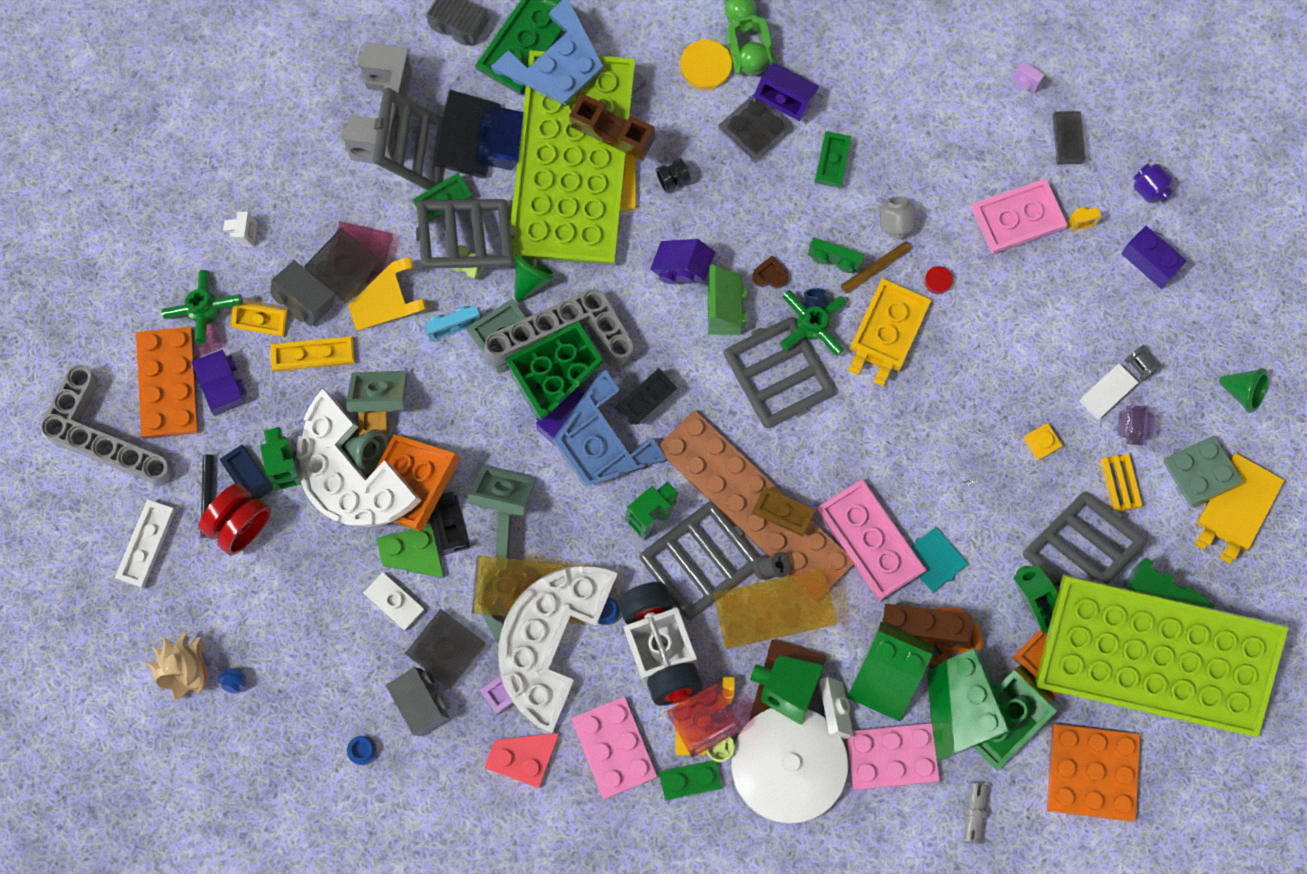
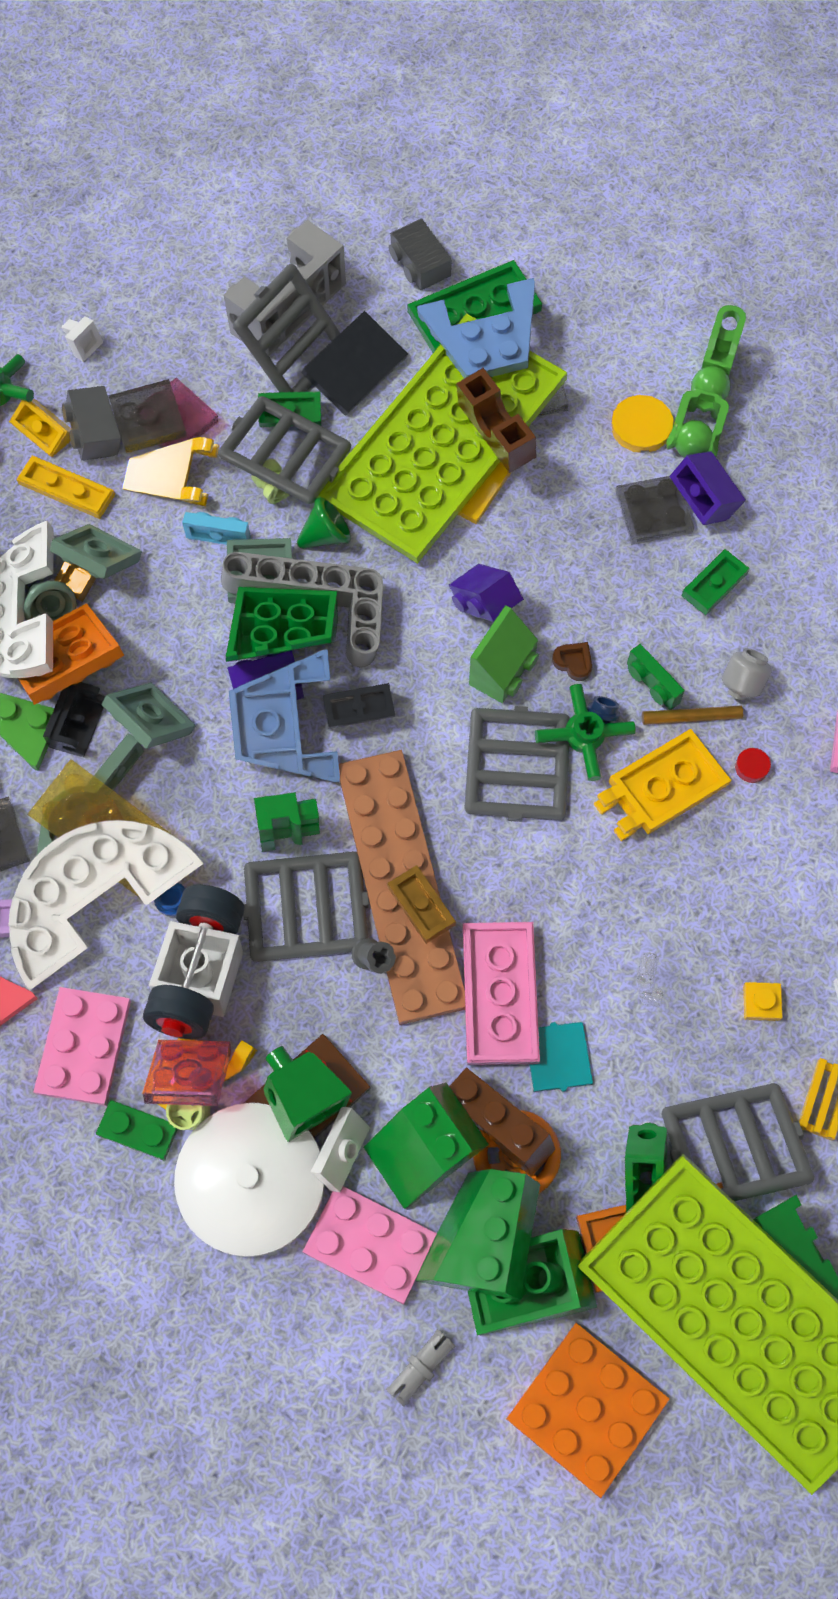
camera: 35 degrees right, 5 degrees down
clear blue brick [478,106,523,171] -> none
black wheel [656,158,691,193] -> none
clear yellow plate [713,568,837,649] -> none

